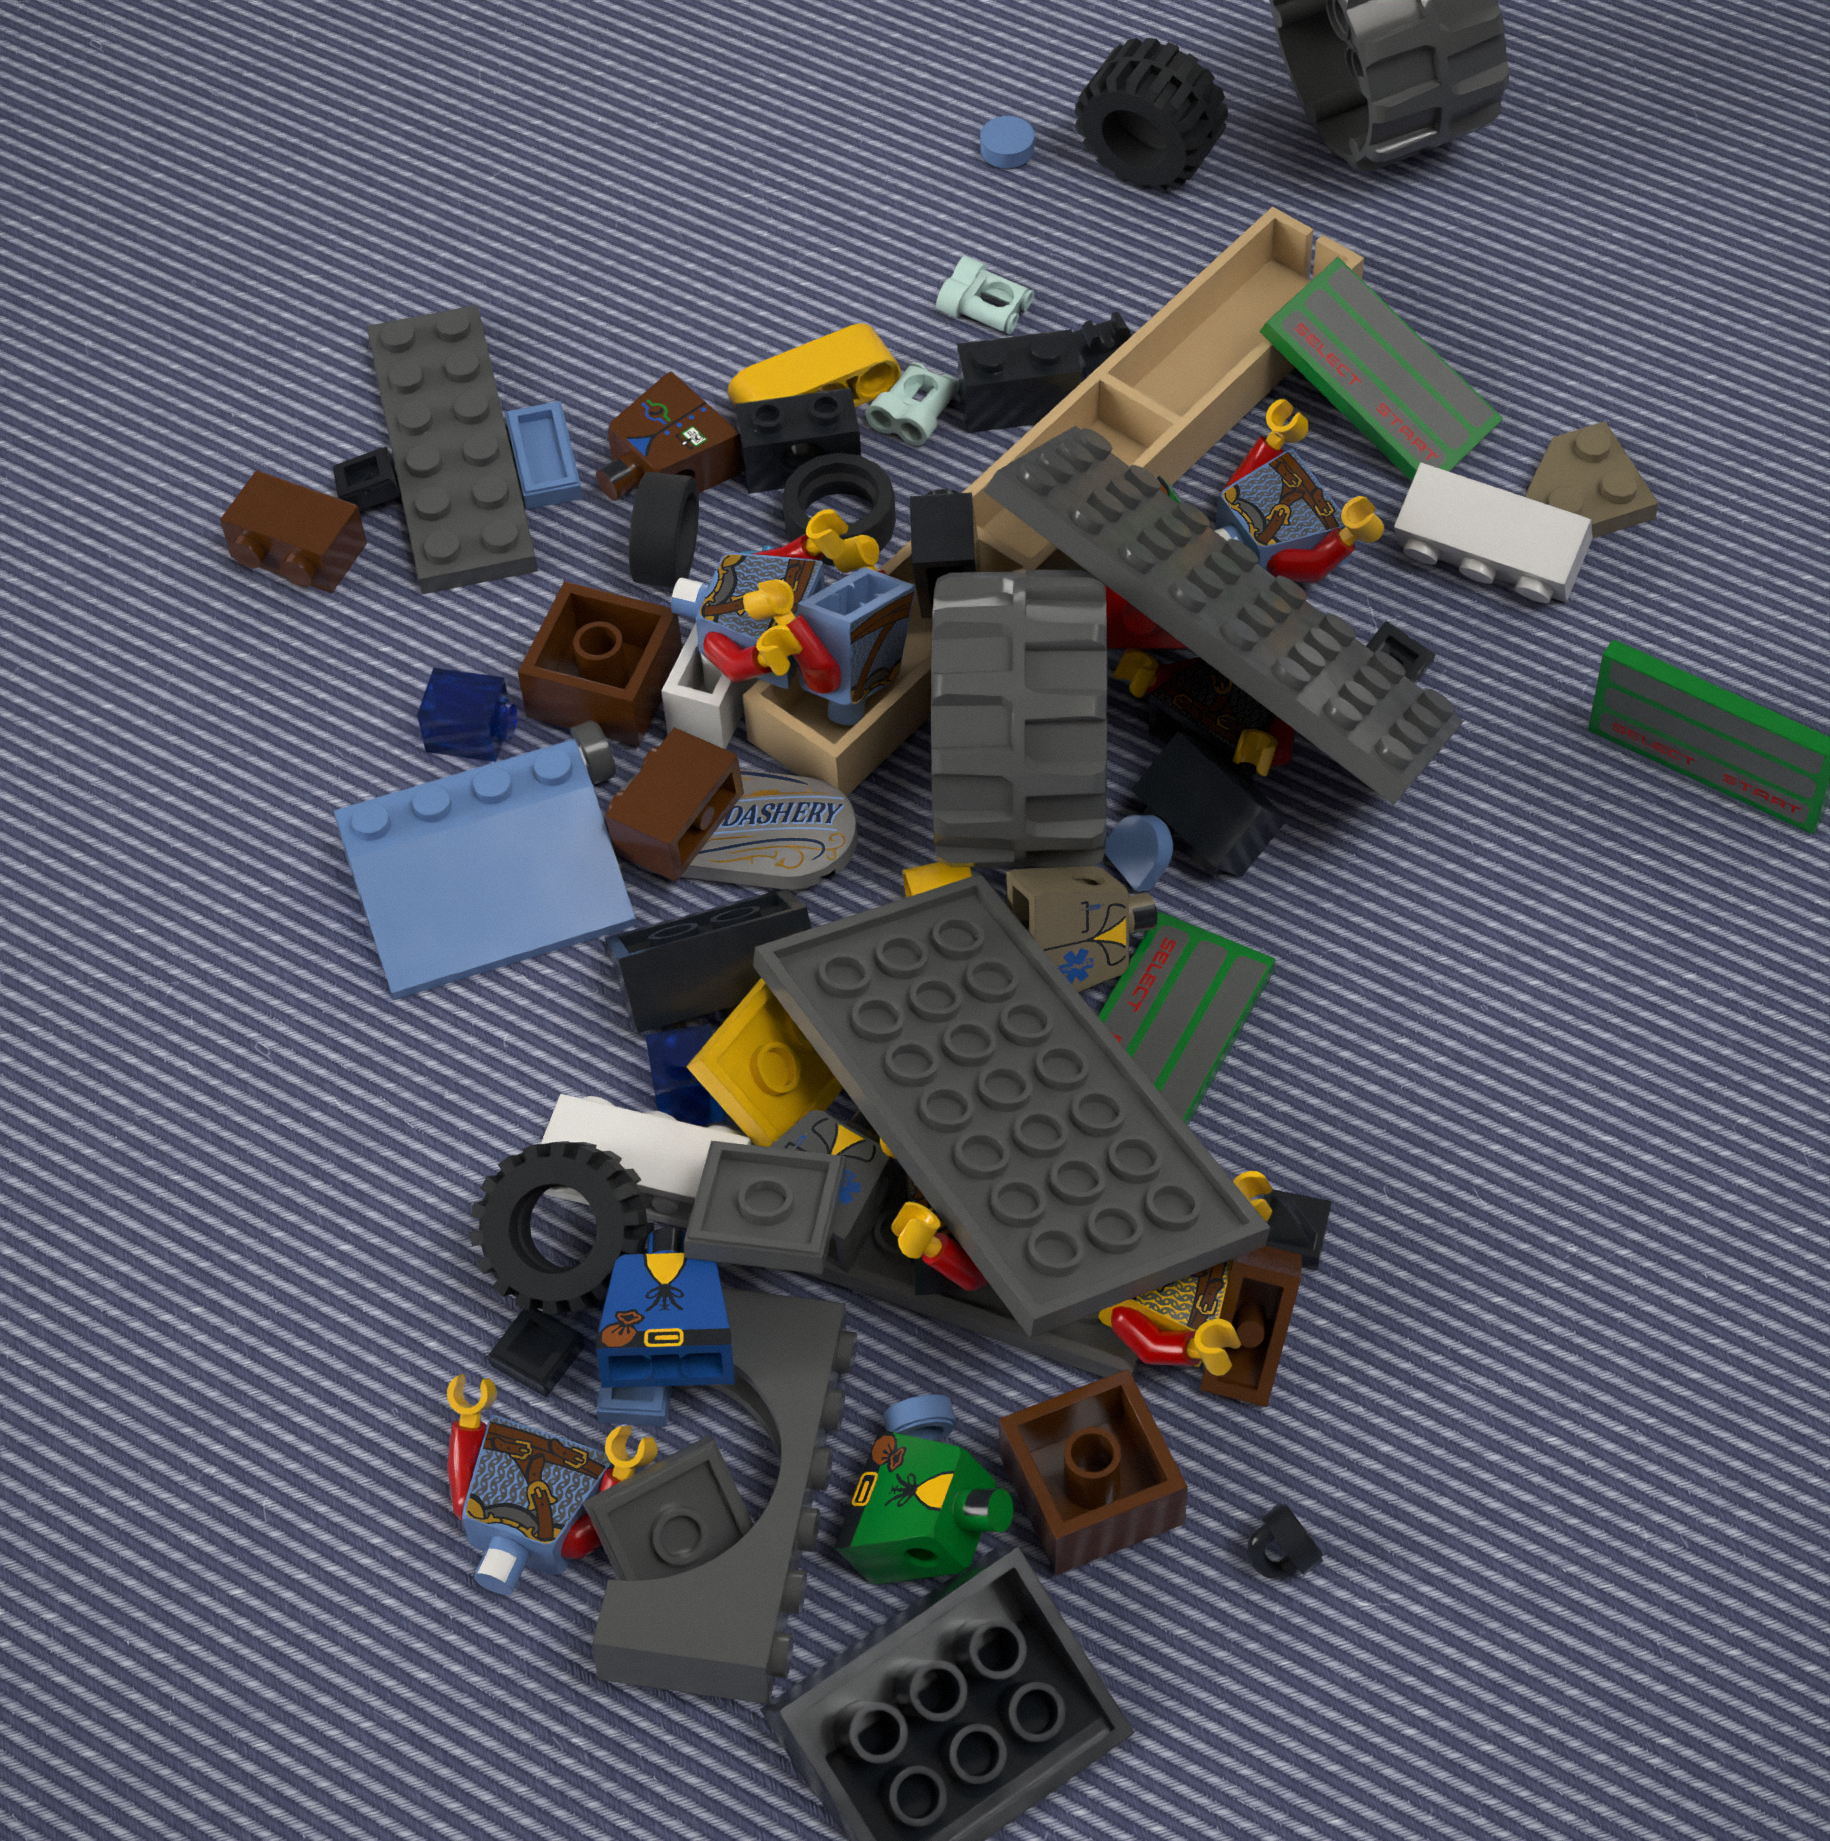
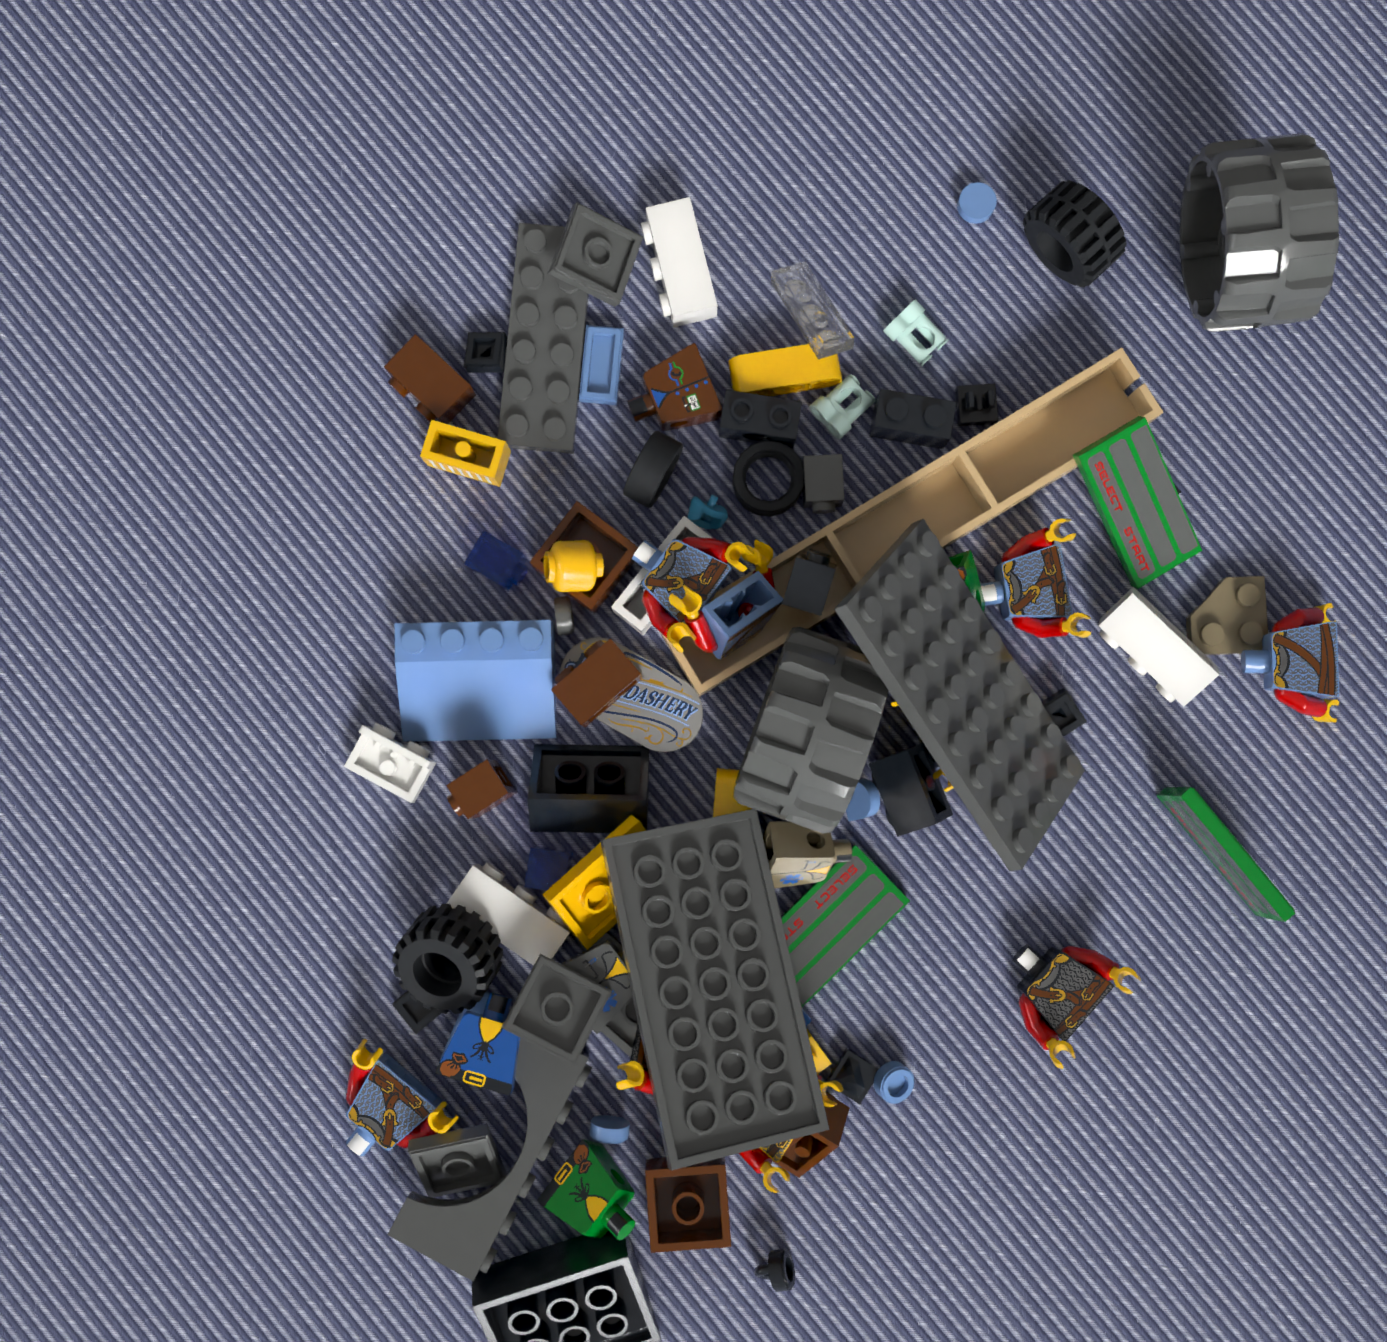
camera: 15 degrees right, 30 degrees up
none -> white bracket [344,722,436,803]
none -> yellow brick [420,420,511,487]
none -> reddish brown brick [446,759,518,819]
none -> yellow head [543,540,604,592]
none -> dark grey tile [548,202,643,307]
none -> white brick [641,197,718,328]
none -> clear plate [771,261,854,359]
none -> dark grey brick [802,454,845,514]
none -> medium blue tile [874,1061,915,1104]
none -> torso [1012,944,1141,1069]
none -> torso [1241,603,1339,722]

